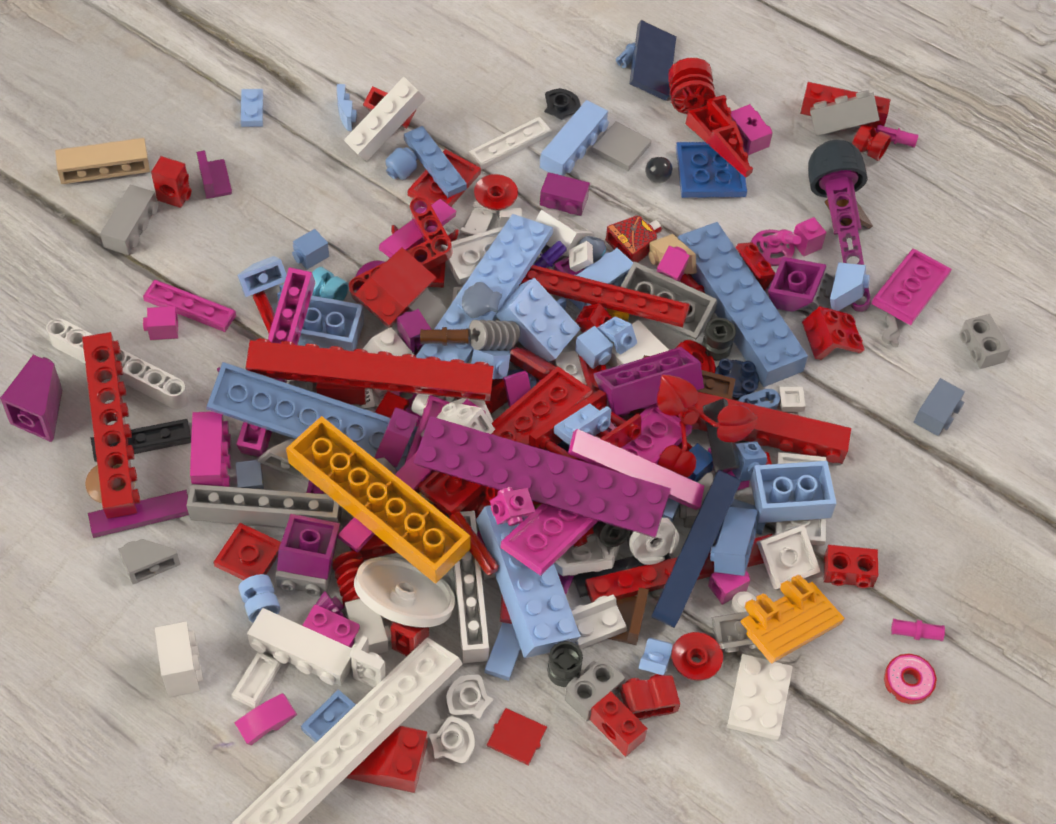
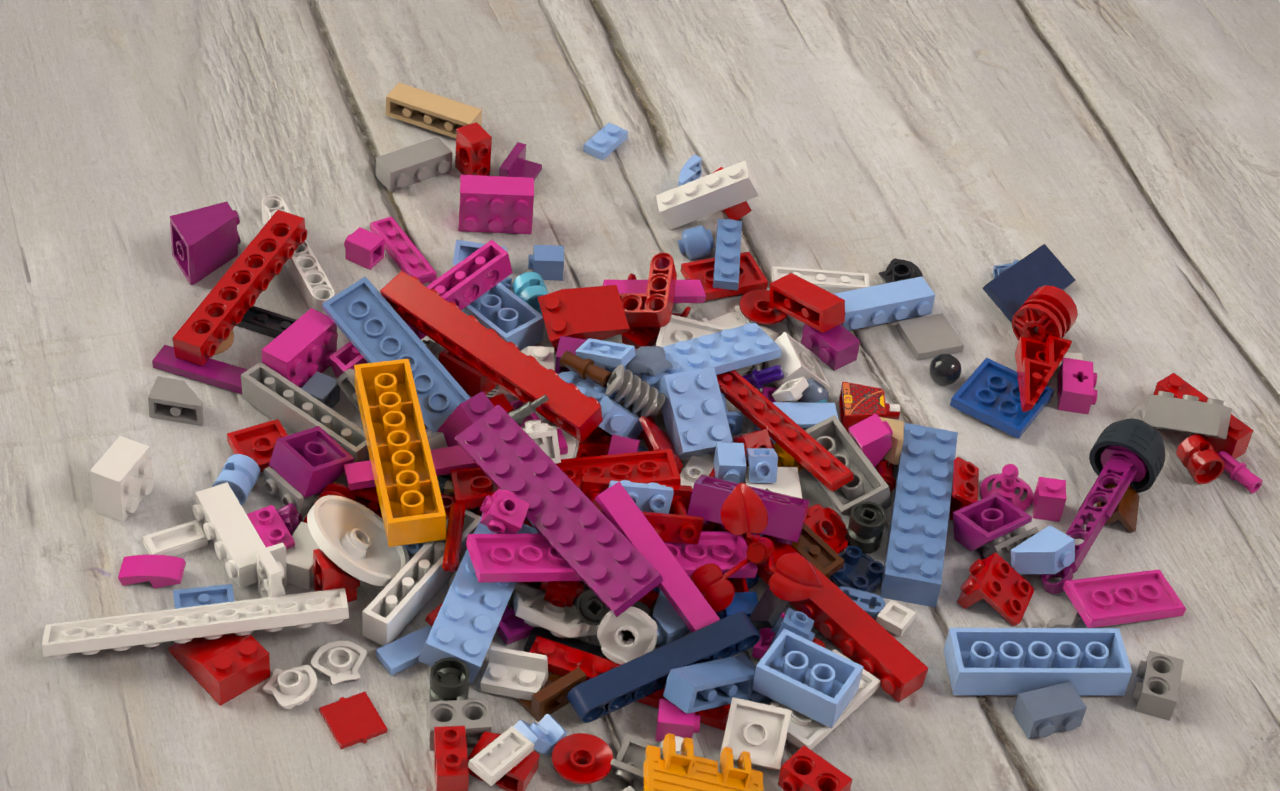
camera: 35 degrees right, 15 degrees down
none -> dark pink brick [458,175,534,234]
none -> white plate [468,726,535,786]
none -> dark grey hand [508,394,549,426]
none -> light blue plate [575,338,636,368]
none -> red brick [770,273,845,333]
none -> light blue brick [943,628,1132,696]

